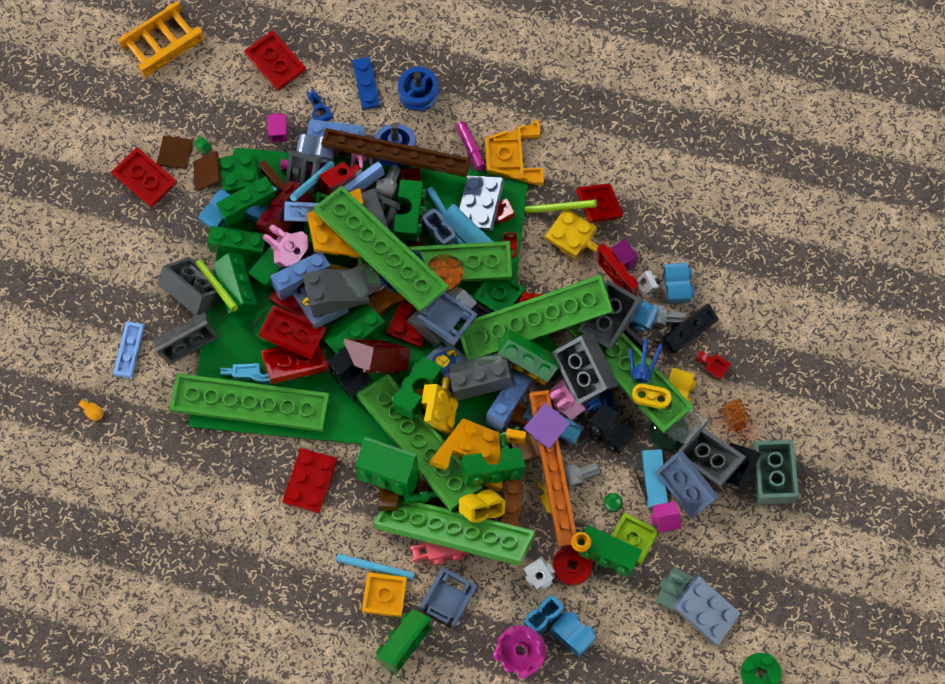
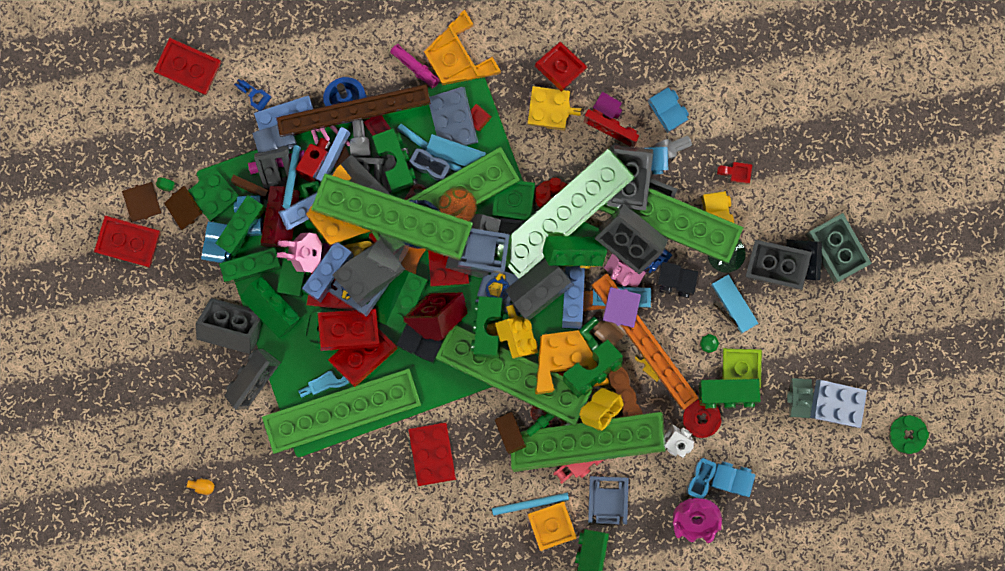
camera: 25 degrees left, 15 degrees up
light blue tile [113,321,145,379] -> none
light orange fence [118,1,204,78] -> none
lime bar [196,260,238,312] -> none
dark pink brick [267,113,288,143] -> none
blue plate [352,57,380,110] -> none
green slope [356,437,420,497] -> none
blue wheel [398,67,439,111] -> none
red piece [504,232,517,258] -> none
light orange tile [506,428,527,445] -> none
lime bar [525,200,597,214] -> none
light grey axle [564,463,600,490] -> none
light orange plate [571,532,591,552] -> none
blue plant [629,338,662,383] -> none
yellow plate [632,384,671,409] -> none
white tile [637,271,661,297] -> none
dark pink brick [650,501,681,533] -> none
sand blue plate [655,450,719,518] -> none
black plate [663,304,719,353] -> none
clear piece [665,410,710,447] -> none
clear orange brick [721,398,750,431] -> none

